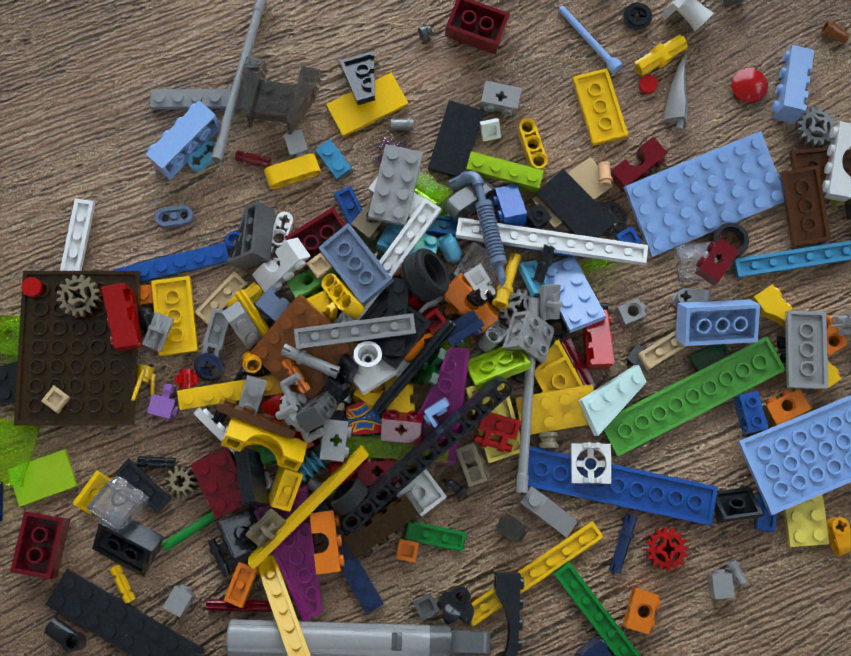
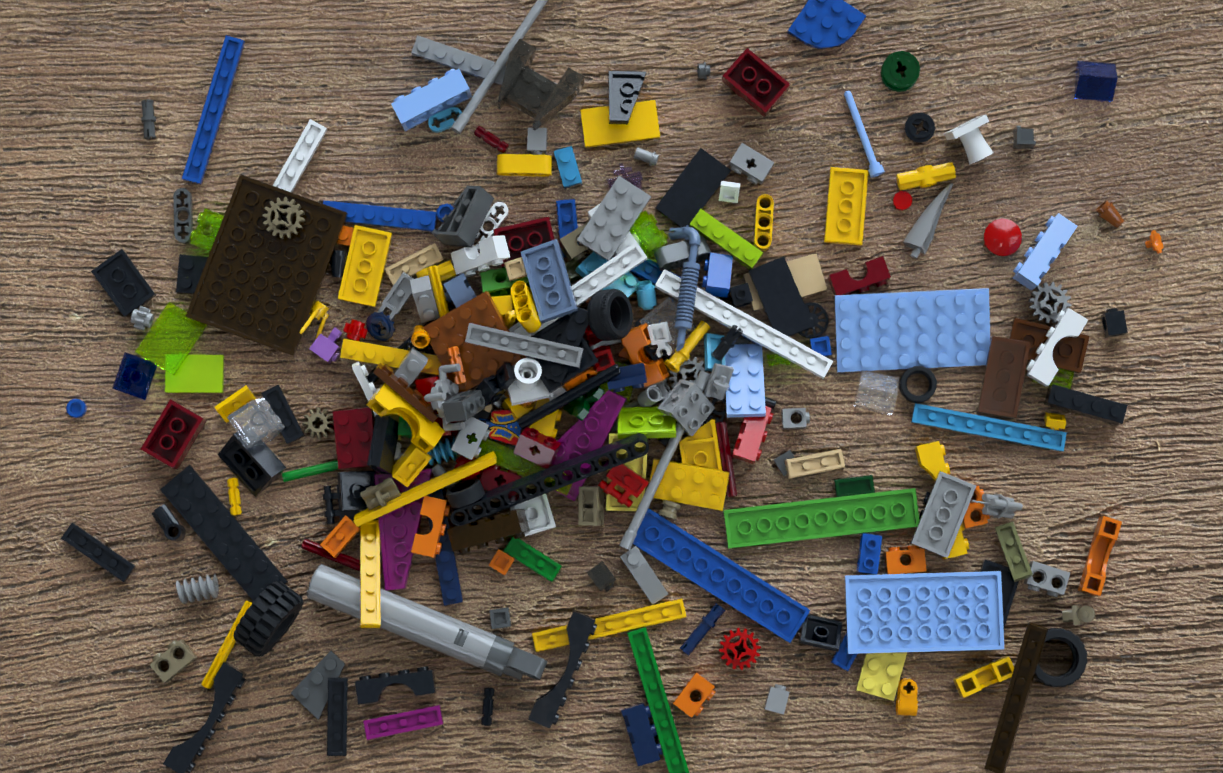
camera: 30 degrees right, 5 degrees up
red tile [21,277,43,298] -> none
tan tile [41,385,71,414] -> none
red wedge [101,283,143,352] -> none
black axle [137,456,177,468] -> none
light grey hips [142,312,175,352] -> none
sand blue plate [155,205,194,228] -> none
light grey brick [162,584,196,617] -> none
light grey pin [281,344,341,379] -> none
light blue bracket [424,397,449,428] -> none
black plate [437,587,474,624] -> none
black piece [442,478,468,500] -> none
white piece [571,442,611,484] -> none
light aqua wing [578,365,646,436] -> none
light nougat pin [598,162,613,187] -> none
light grey piece [672,288,710,308] -> none
light blue brick [676,299,760,346] -> none
dark red brick [695,238,740,286] -> none
light grey pin [725,559,747,586] -> none

